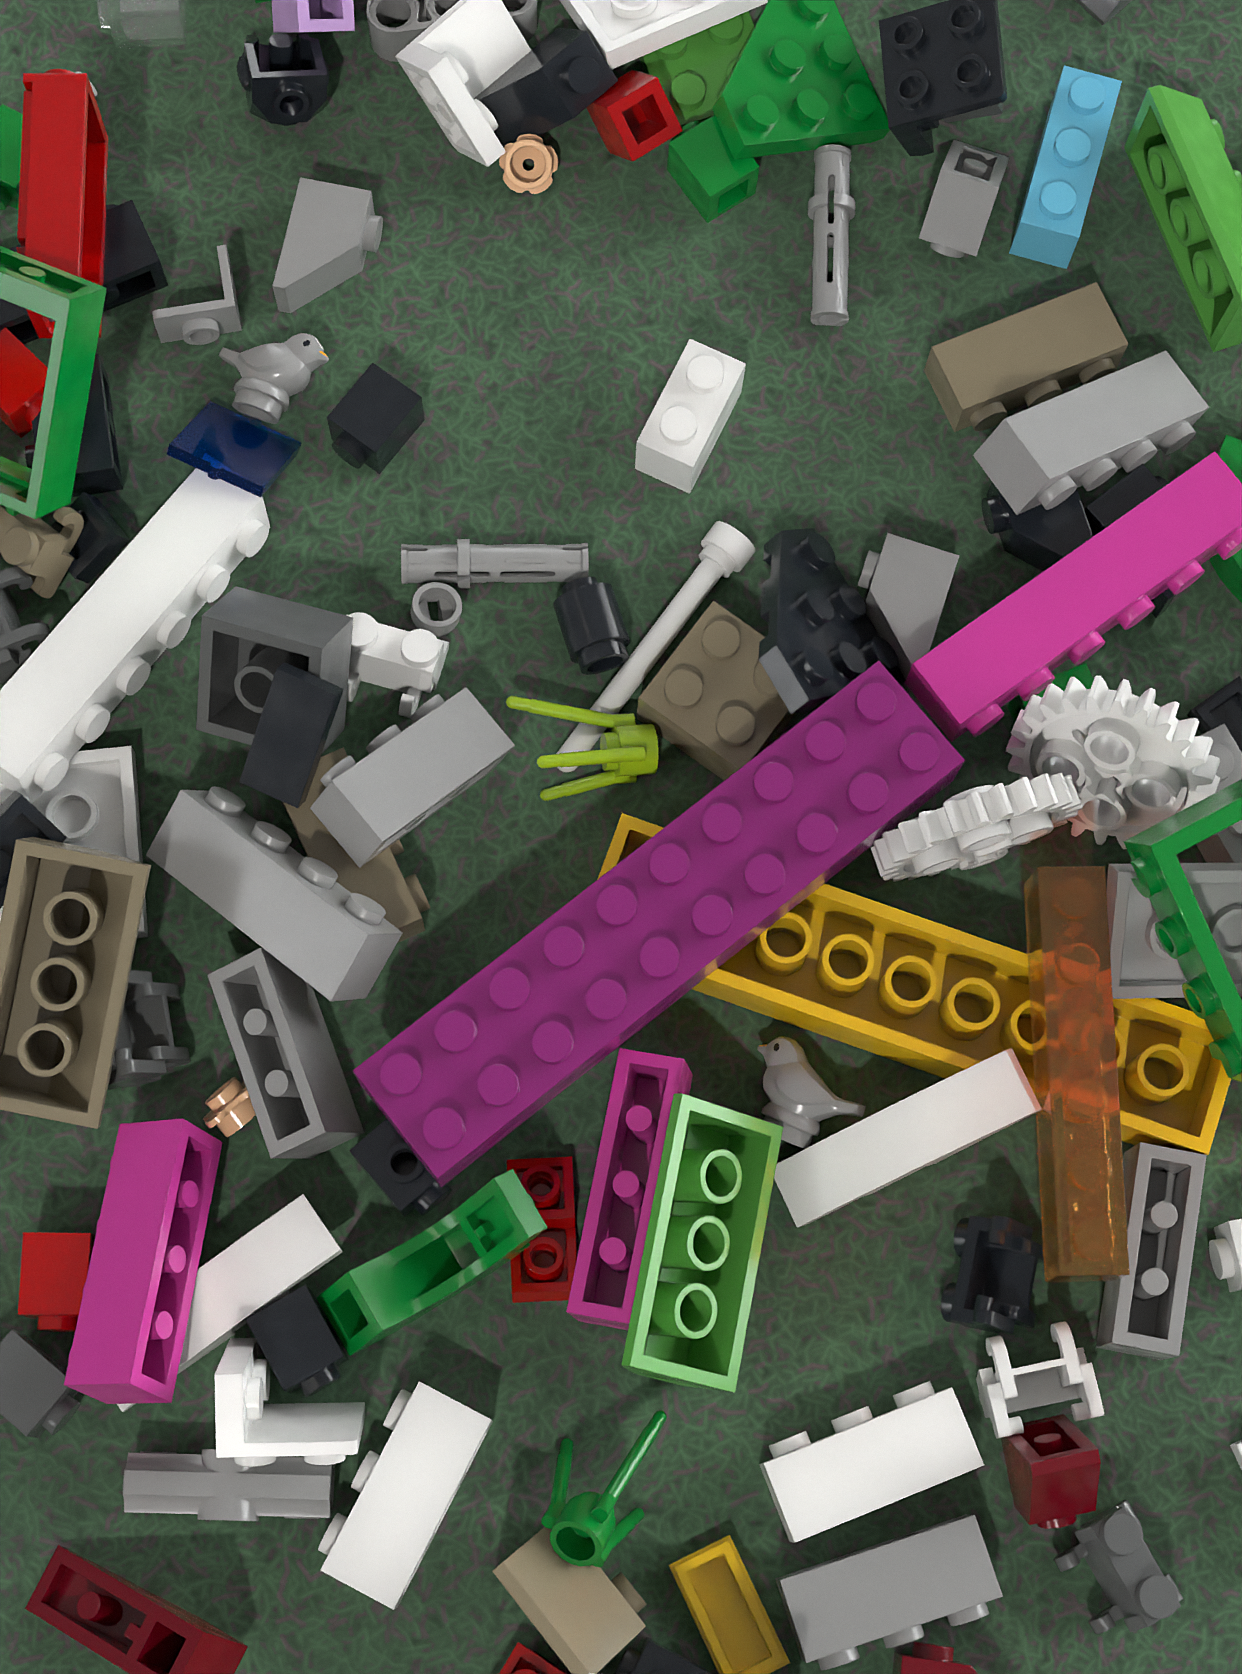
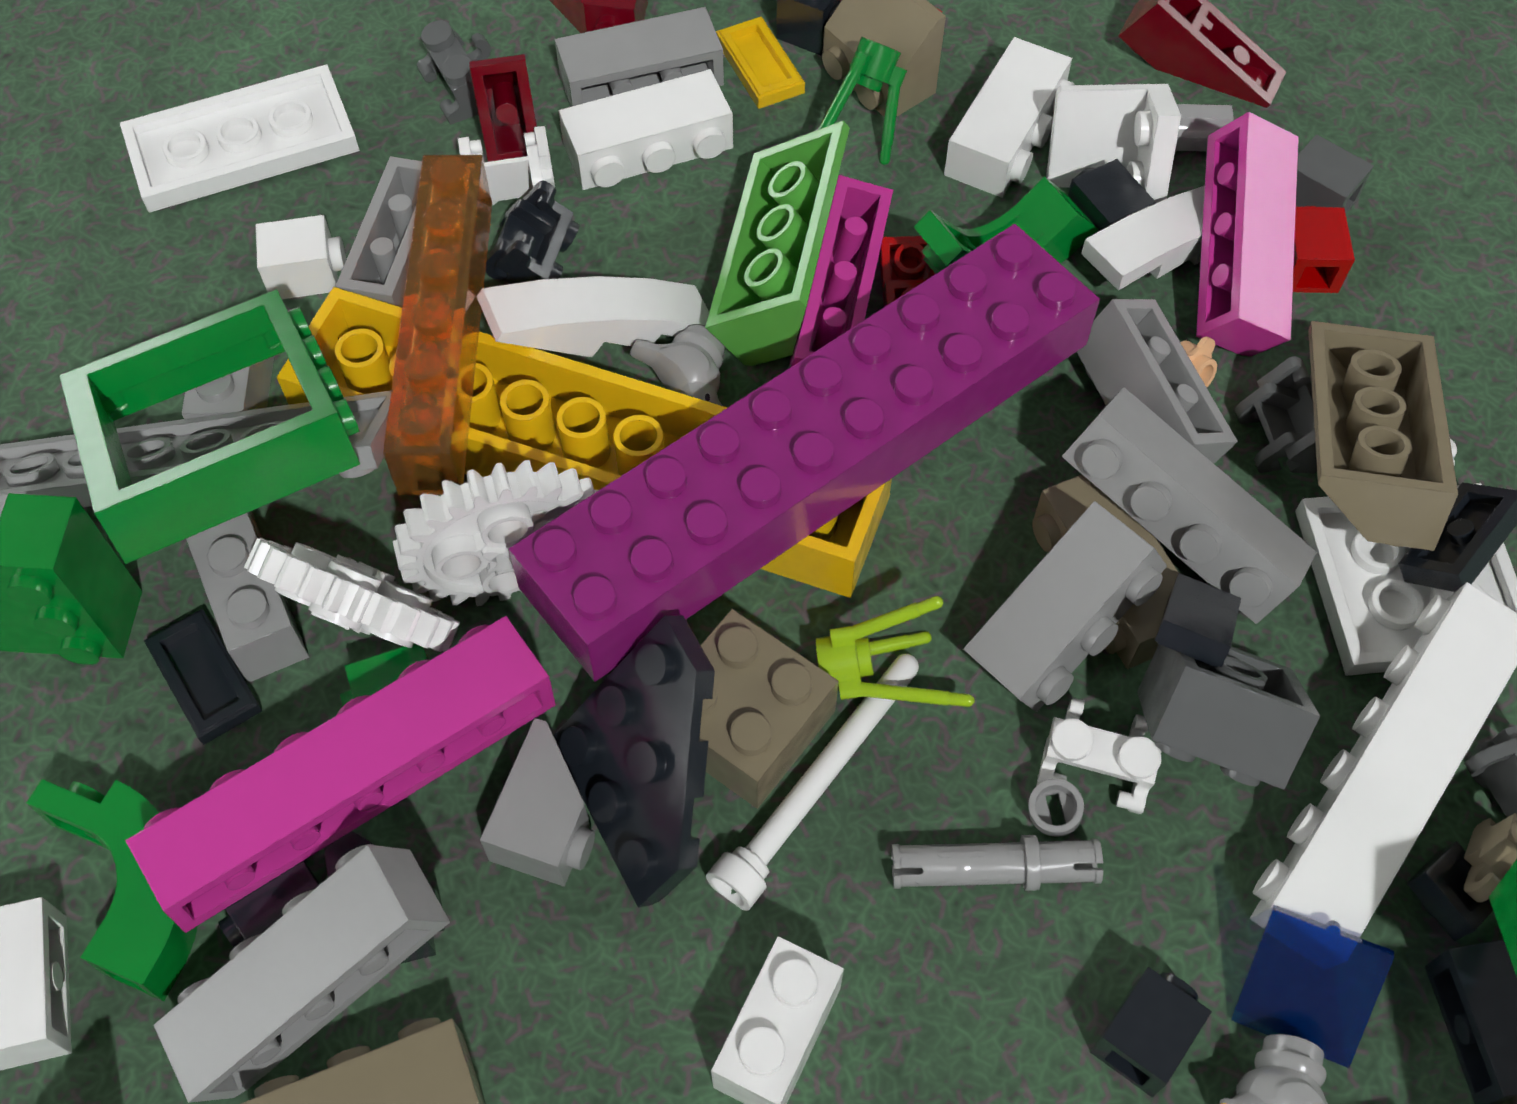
camera: 175 degrees left, 15 degrees down
black brick [553,577,630,675] -> none

